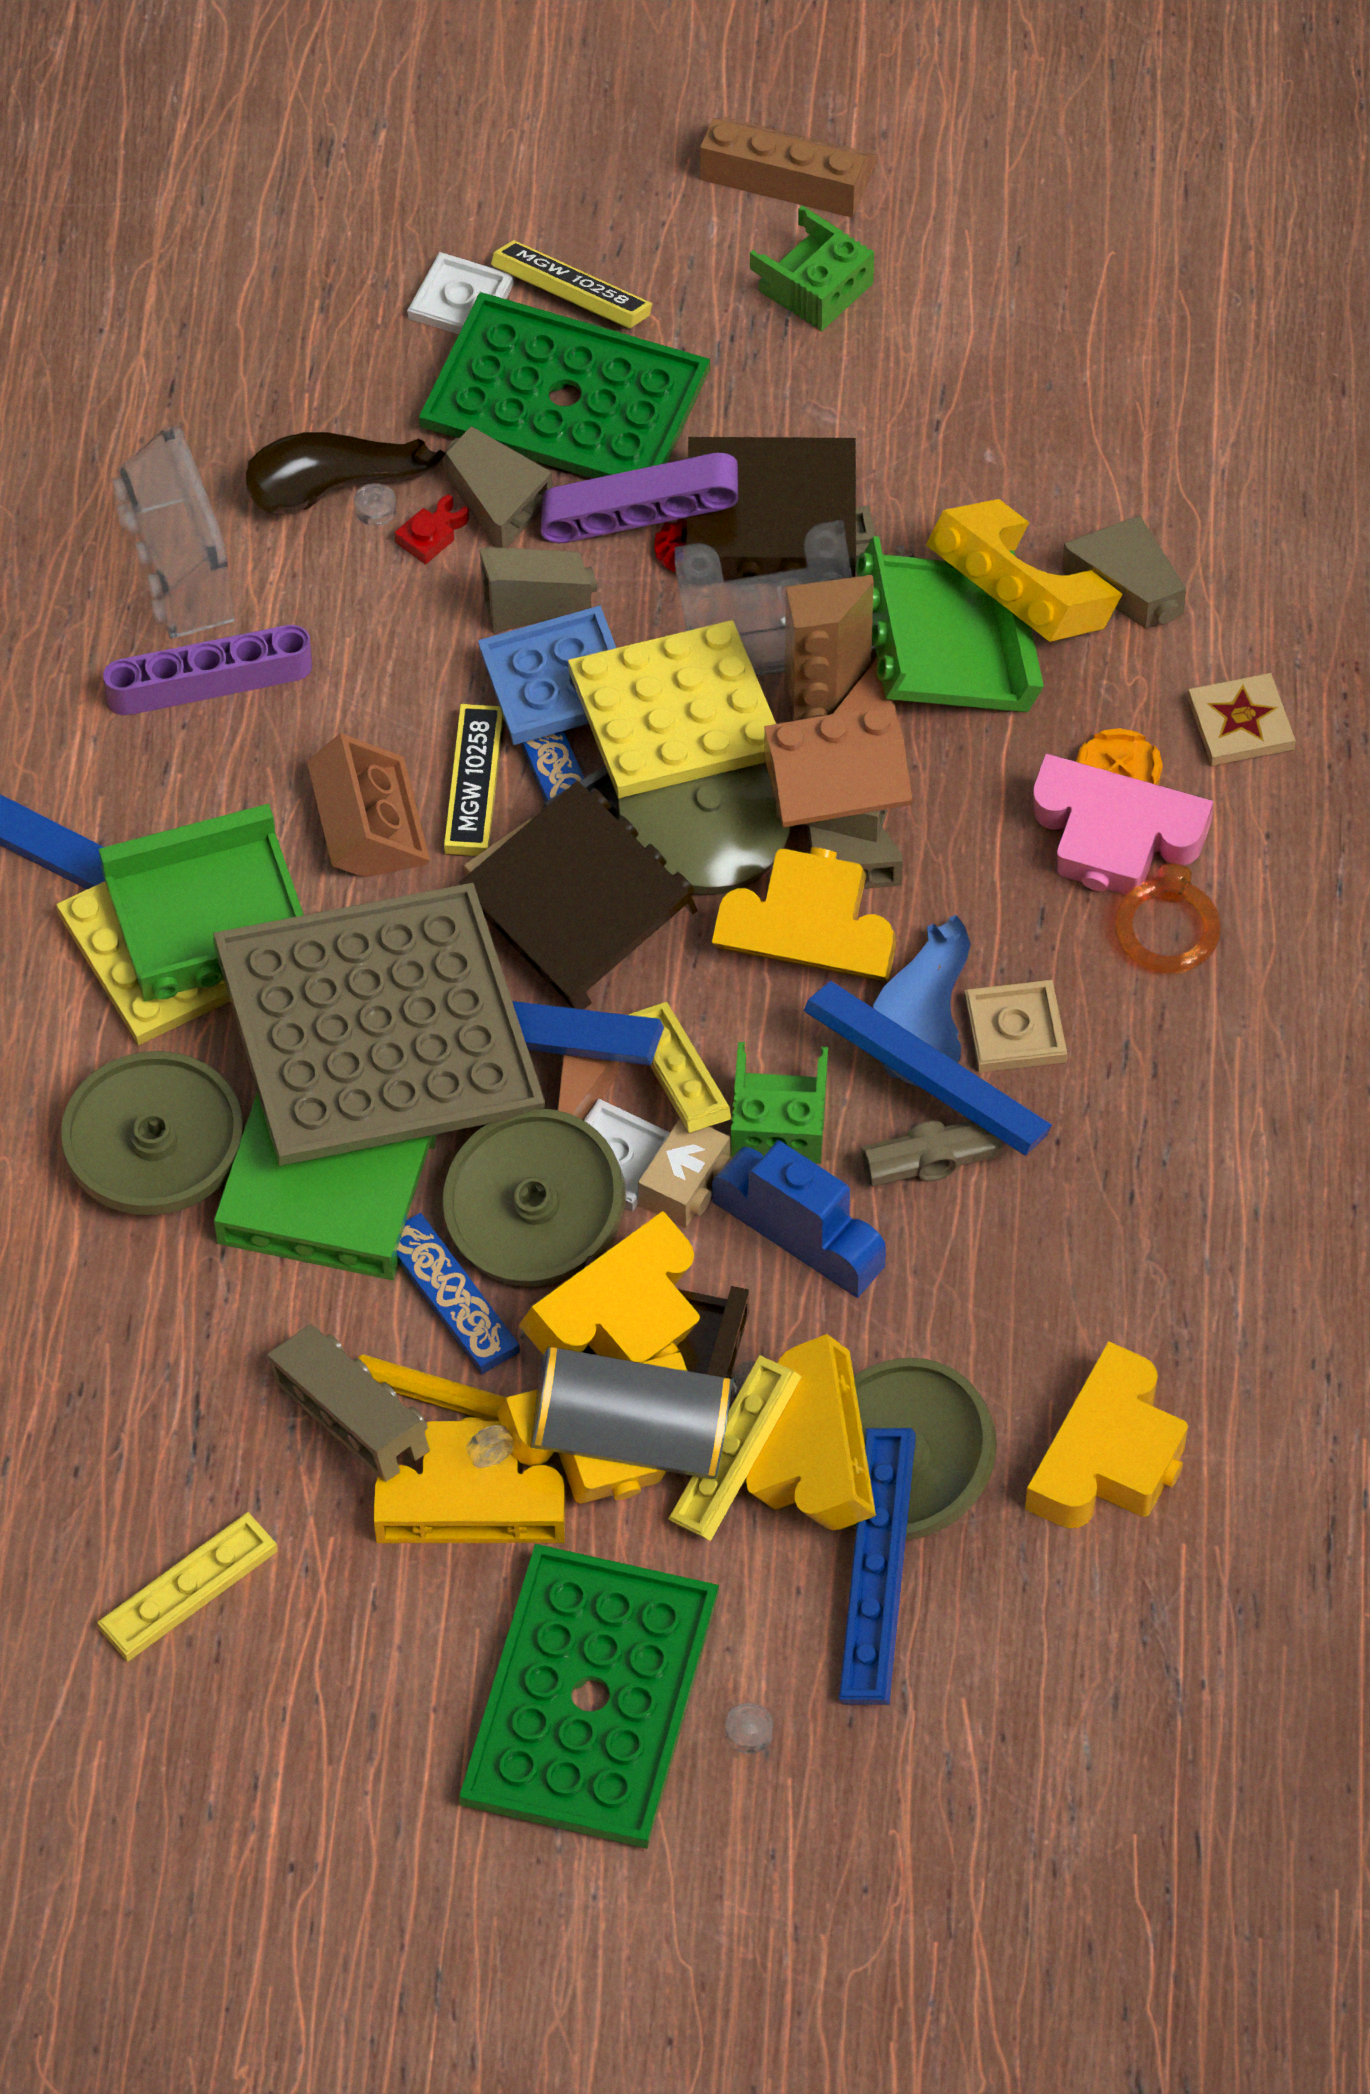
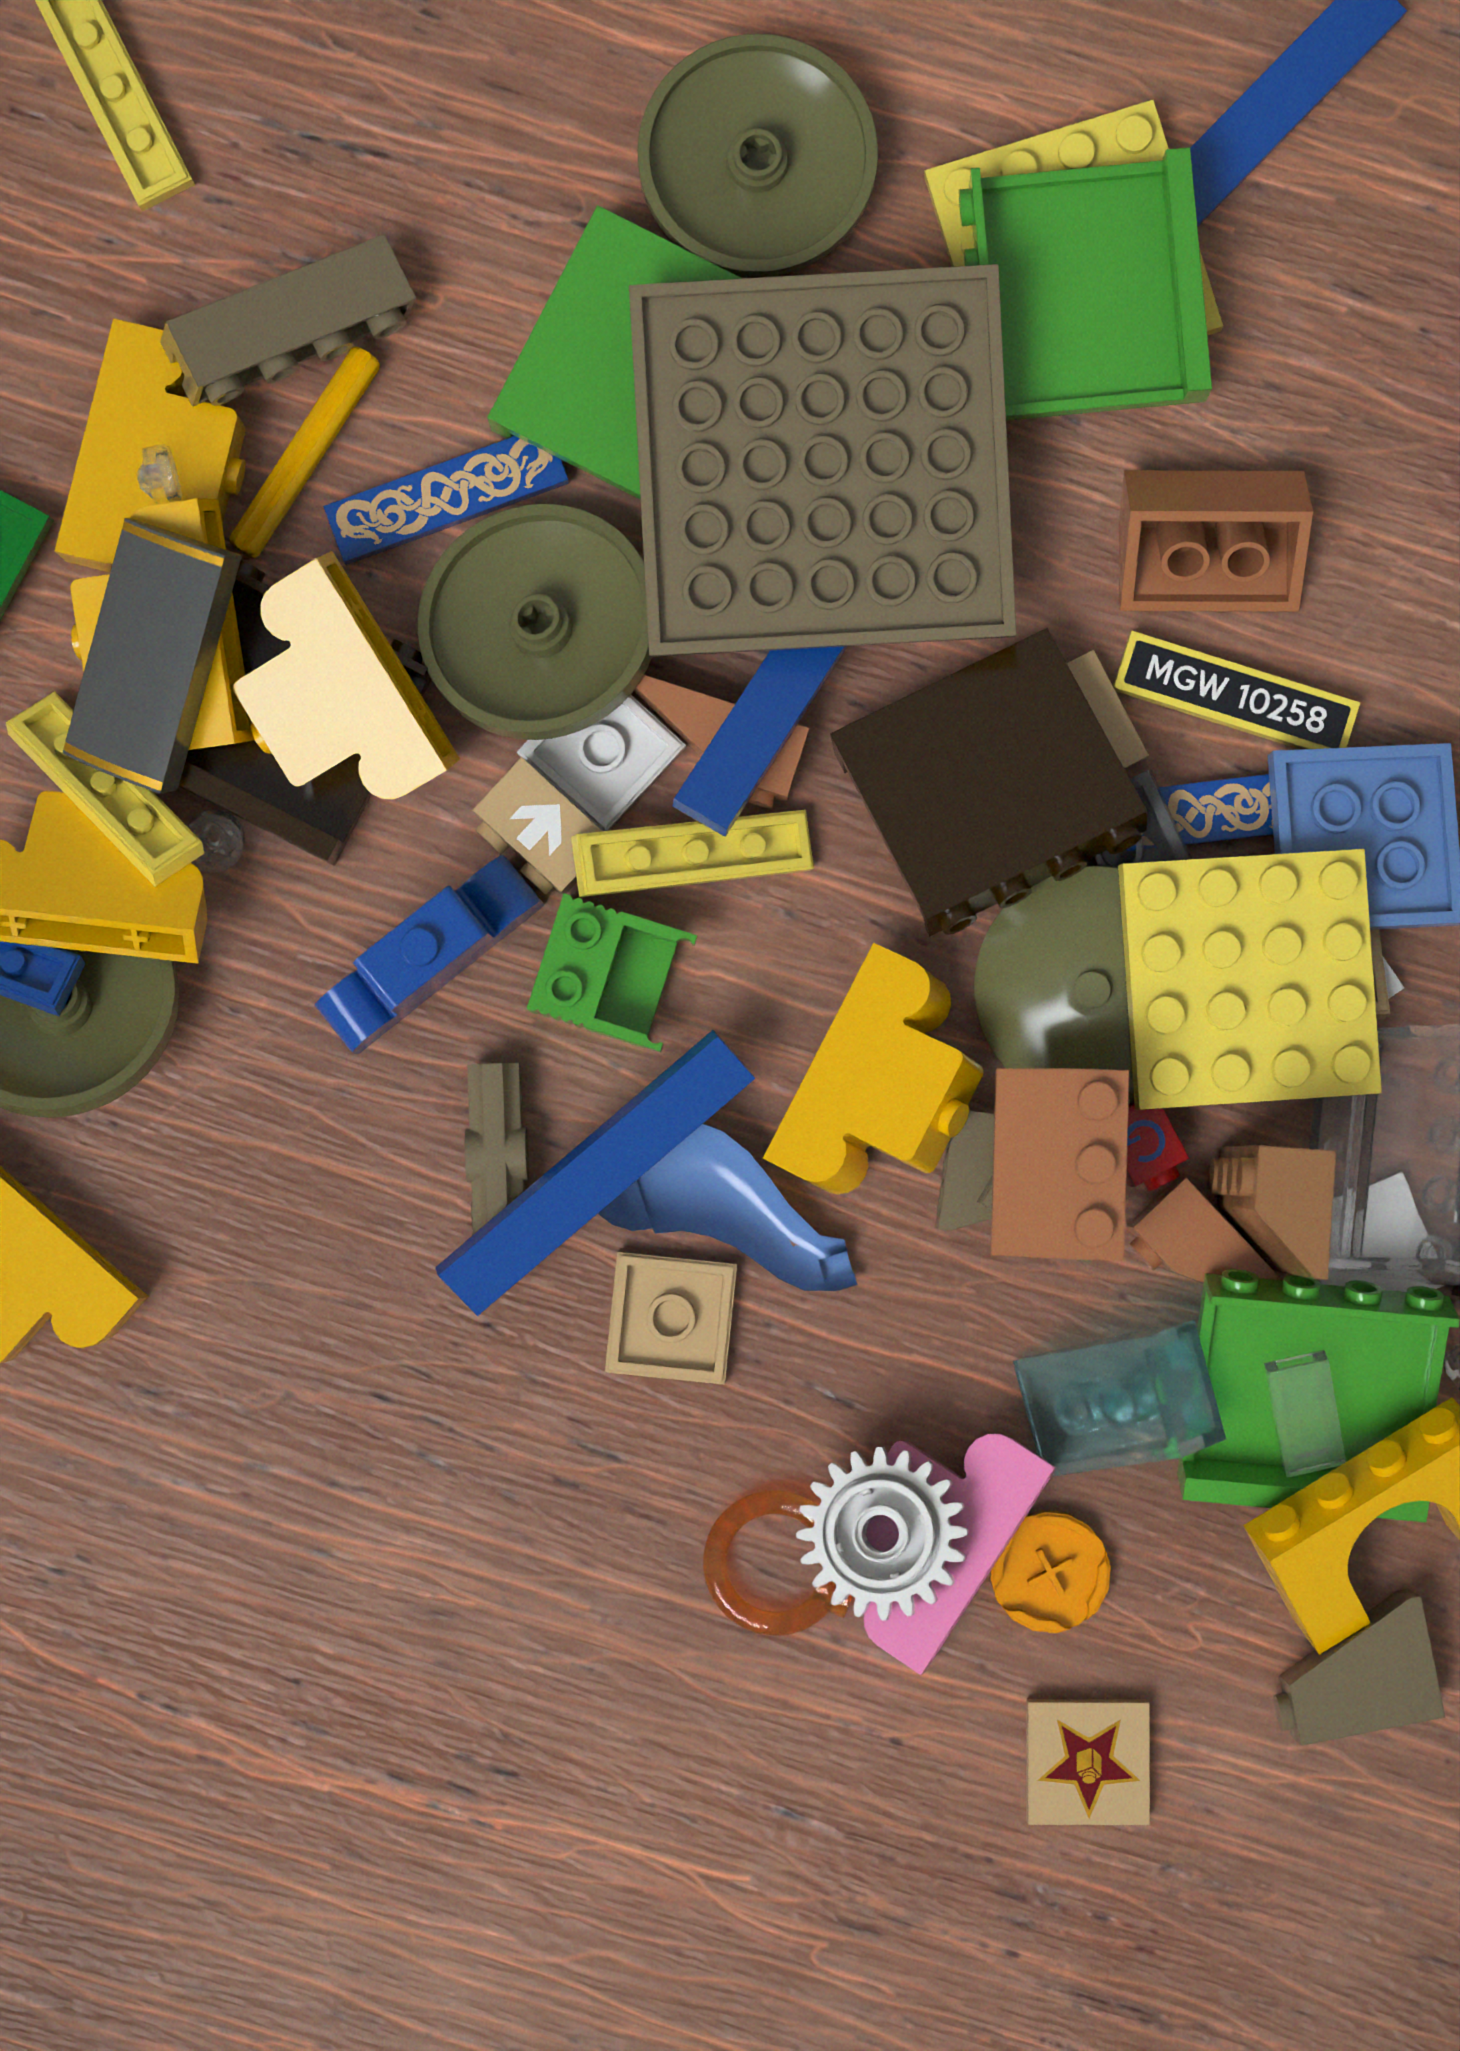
camera: 100 degrees right, 30 degrees up
none -> white gear [796,1447,969,1621]
none -> clear light blue slope [1013,1320,1226,1477]
none -> clear tile [1264,1350,1346,1478]

